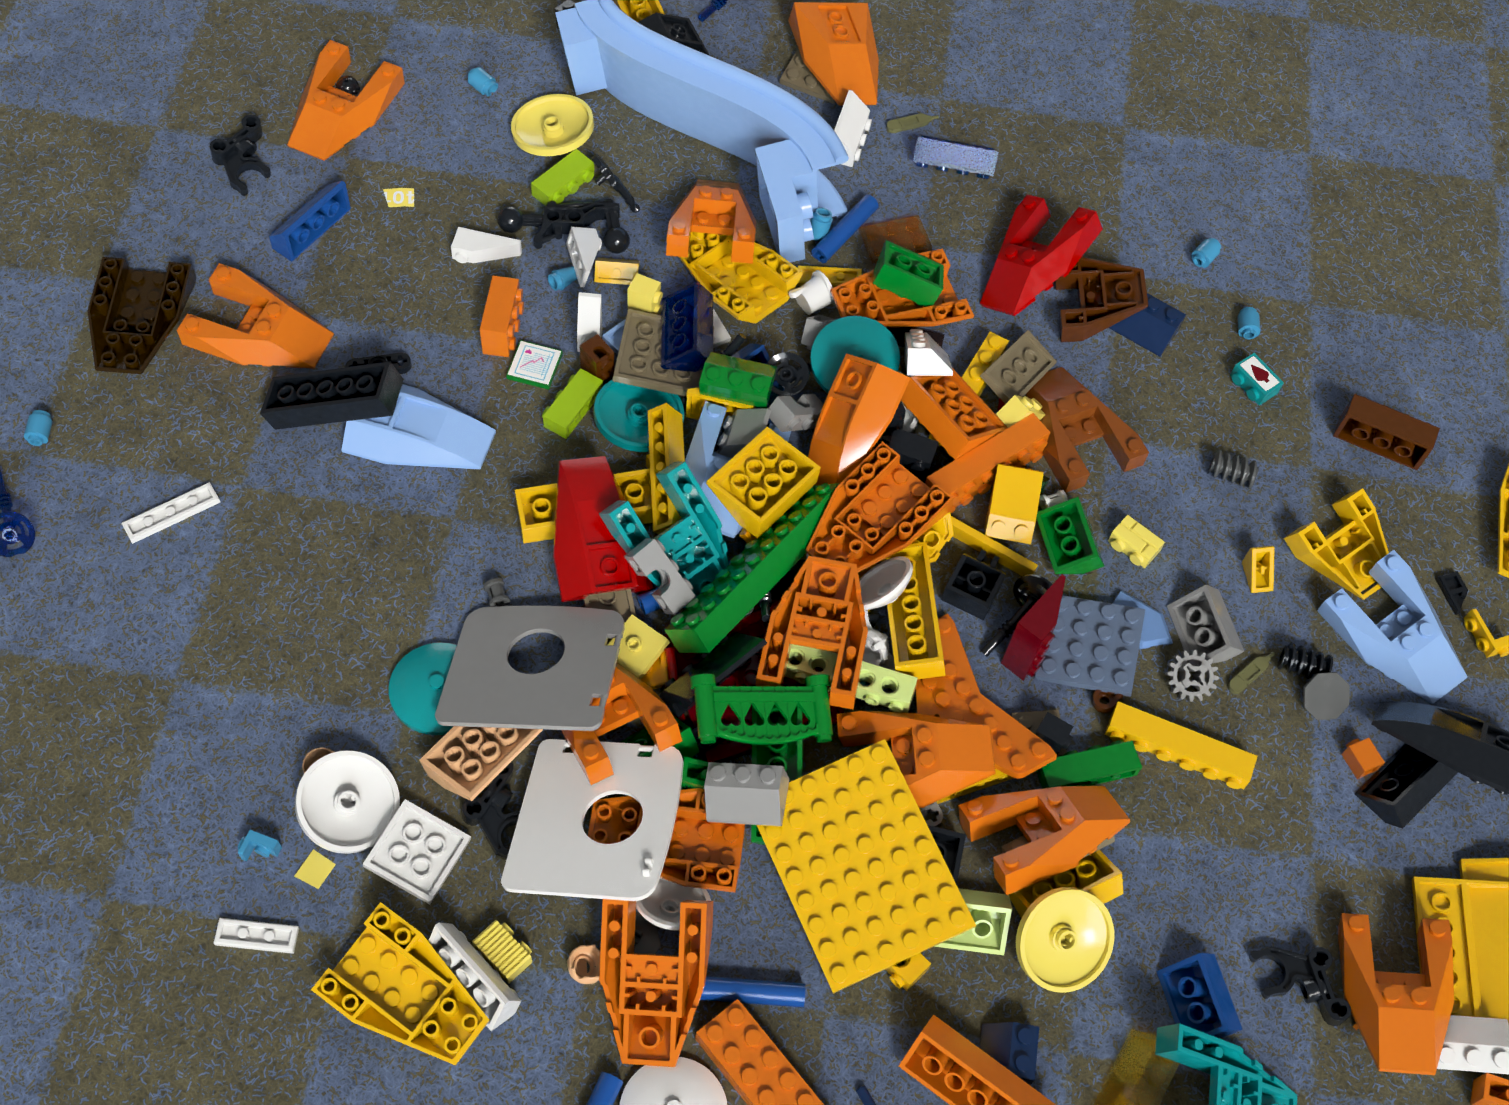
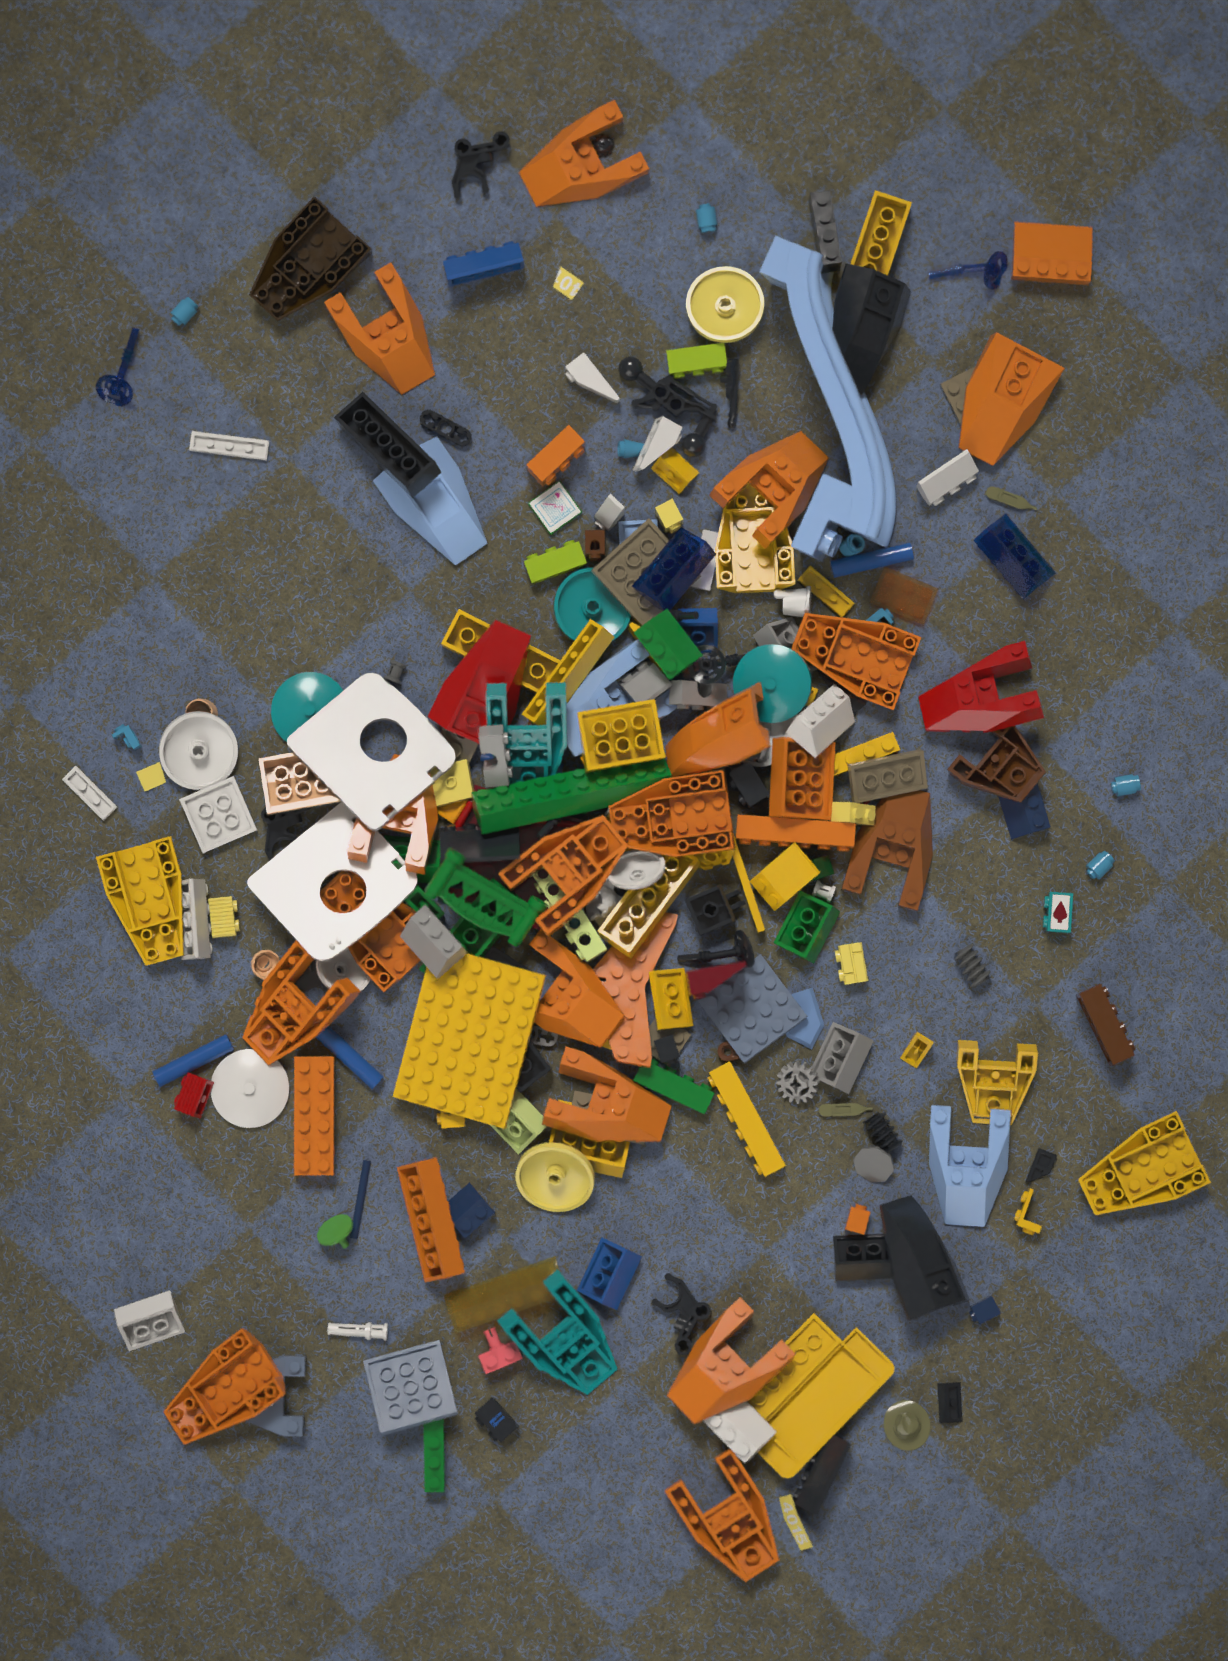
camera: 45 degrees right, 25 degrees up
green slope [873,240,944,307] -> none
none -> yellow plate [649,968,694,1030]

